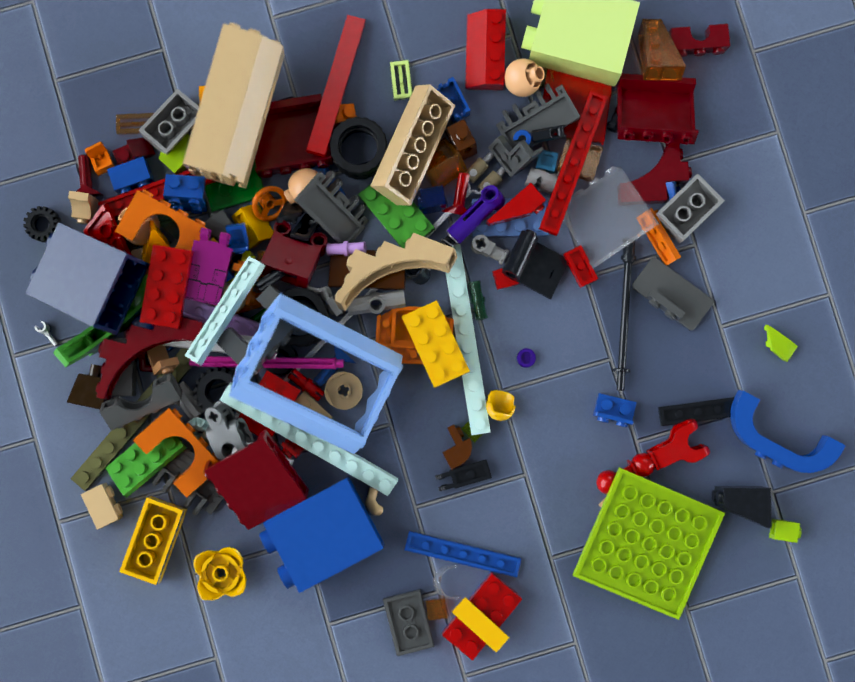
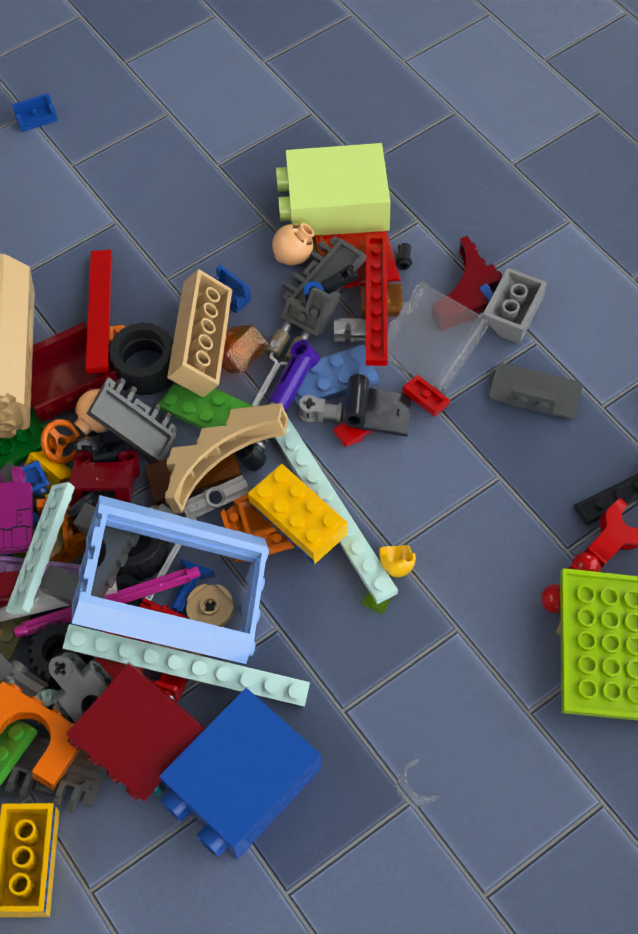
camera: 20 degrees left, 25 degrees down
yellow brick [194,547,247,601] -> none
lavender pin [326,241,366,256] -> none
tan arm [365,487,383,516] -> none
dark grey tile [383,589,435,656] -> none
yellowish green tile [390,60,412,101] -> none
blue tile [405,531,522,578] -> none
clear blue brick [417,185,446,214] -> none
clear orange tile [426,598,447,621] -> none
black hinge [435,459,492,491] -> none
red piece [442,172,470,215] -> none
reddish brown brick [442,424,472,470] -> none
red brick [442,572,522,661] -> none
reddish brown torso [444,119,477,162] -> none
yellow tile [452,597,509,652] -> none
red slope [465,9,506,90] -> none
clear green pin [468,281,488,321] -> none
red slope [487,183,546,226] -> none
dark purple tile [516,348,536,368] -> none
dark azure plate [535,150,559,173] -> none
blue bracket [593,393,637,428] -> none
black bar [613,238,636,391] -> none
dark red panel [617,73,699,145] -> none
orange hinge [636,208,681,265] -> none
clear orange wedge [638,19,686,80] -> none
dark red arch [668,24,730,58] -> none

